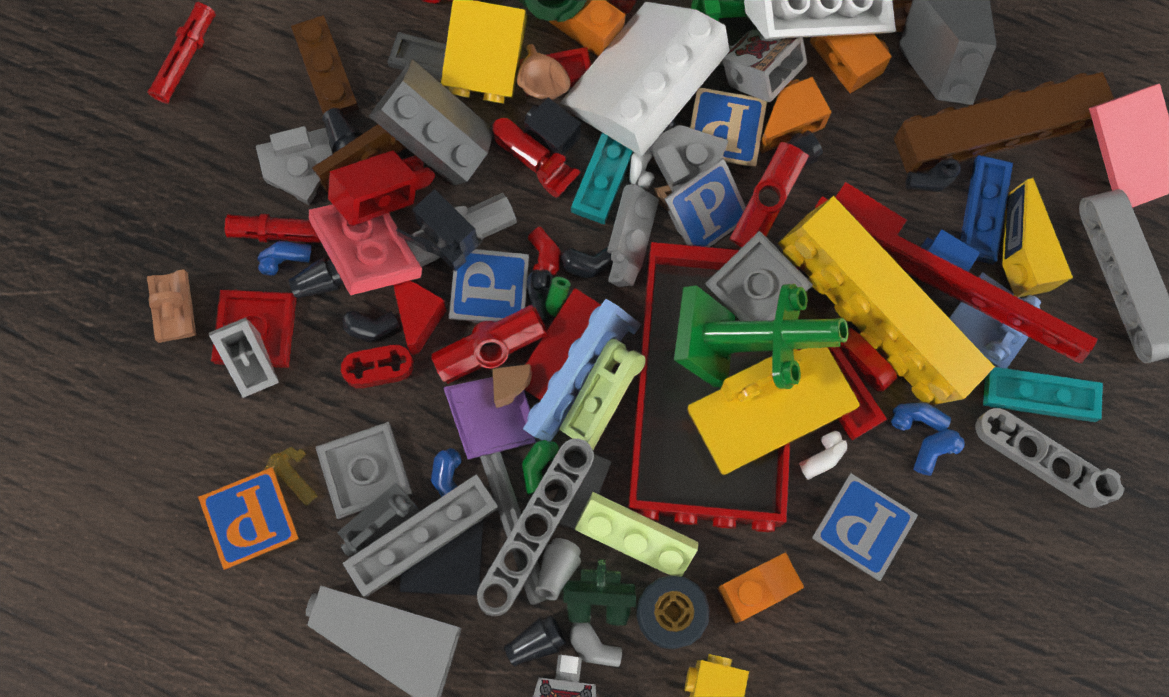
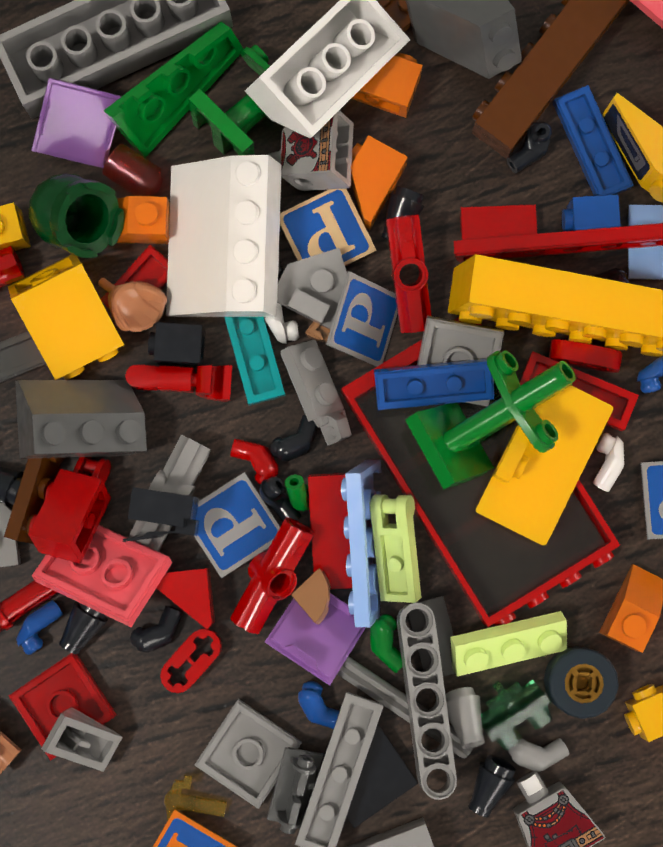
camera: 30 degrees left, 10 degrees up
none -> blue tile [374,359,494,410]

